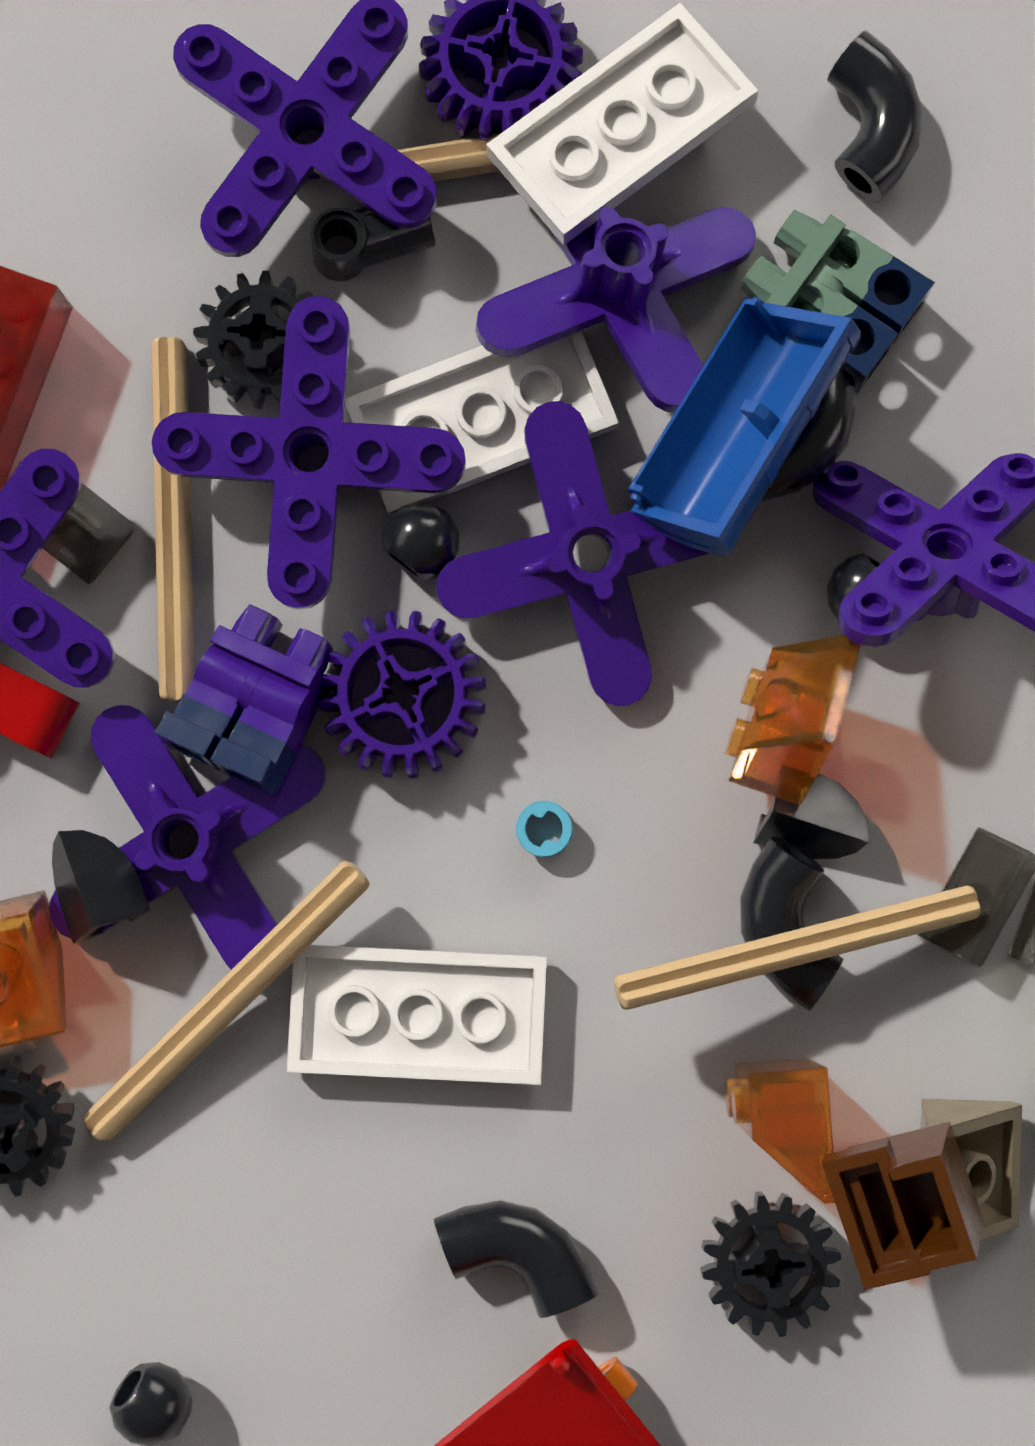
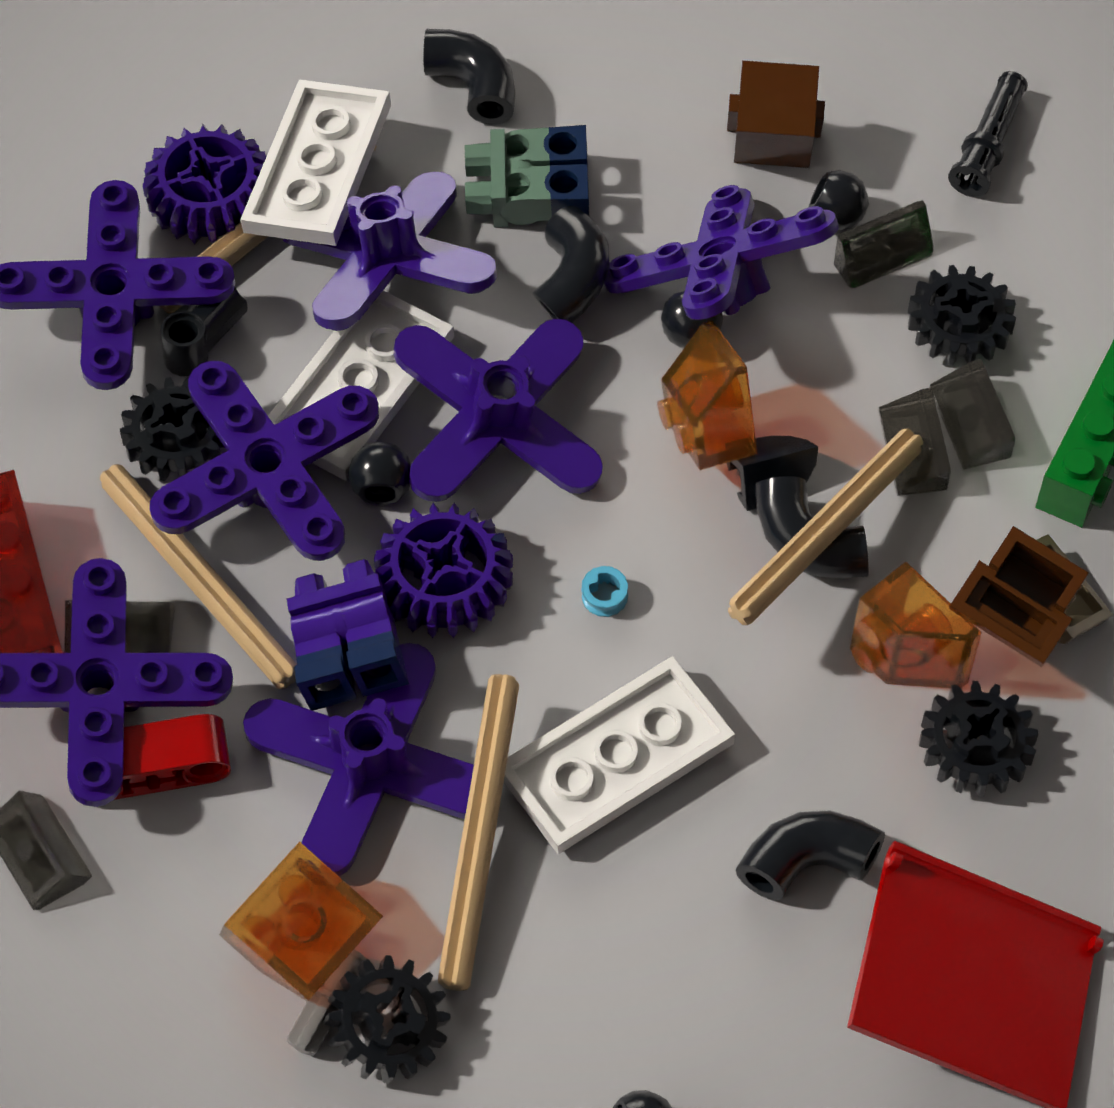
camera: 40 degrees left, 25 degrees down
black brick [52,830,150,944] -> none
blue container [628,297,861,557] -> none

